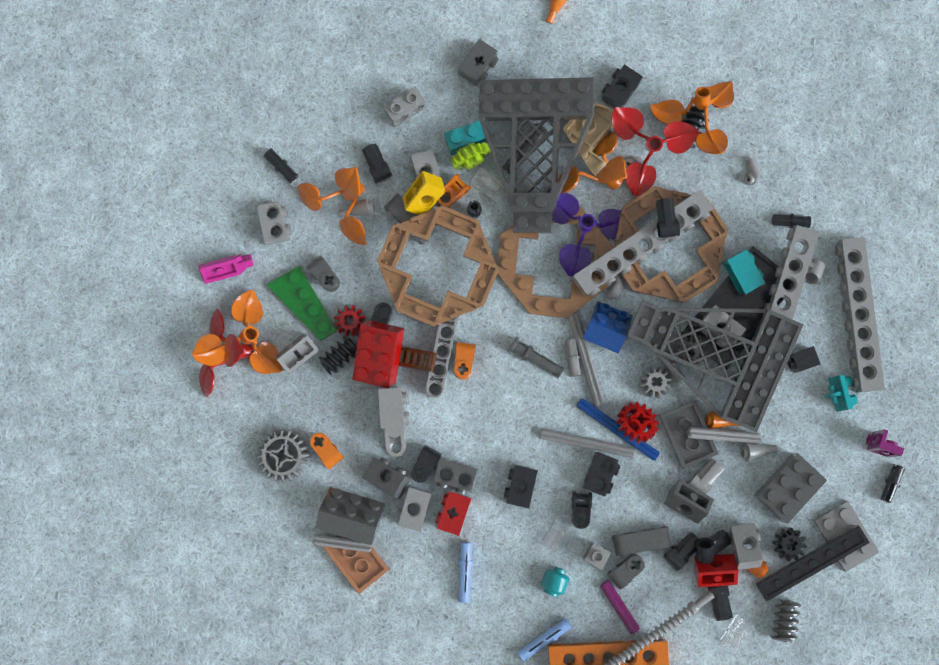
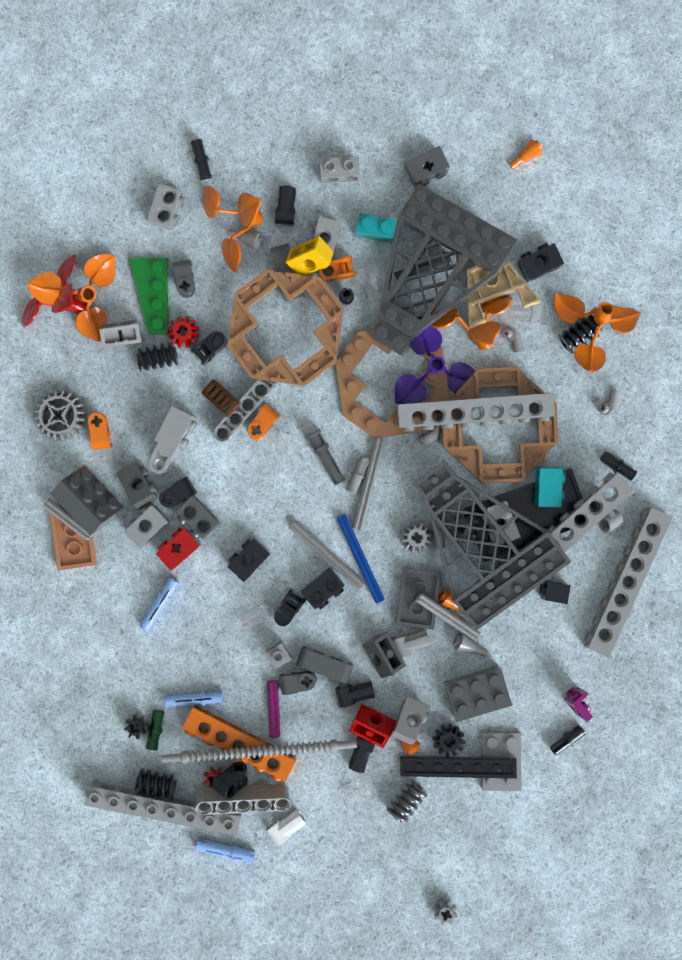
camera: 20 degrees right, 5 degrees up
dark pink hinge [198,254,254,284] -> none
red brick [352,320,405,388] -> none
lime gear [450,142,491,170] -> none
teal head [541,566,570,597] -> none
blue slope [583,301,633,353] -> none
red plant [612,107,700,196] -> none
red gear [616,402,659,444] -> none
black piece [656,198,680,238] -> none
black piece [696,529,732,564] -> none
teal hips [824,375,858,412] -> none

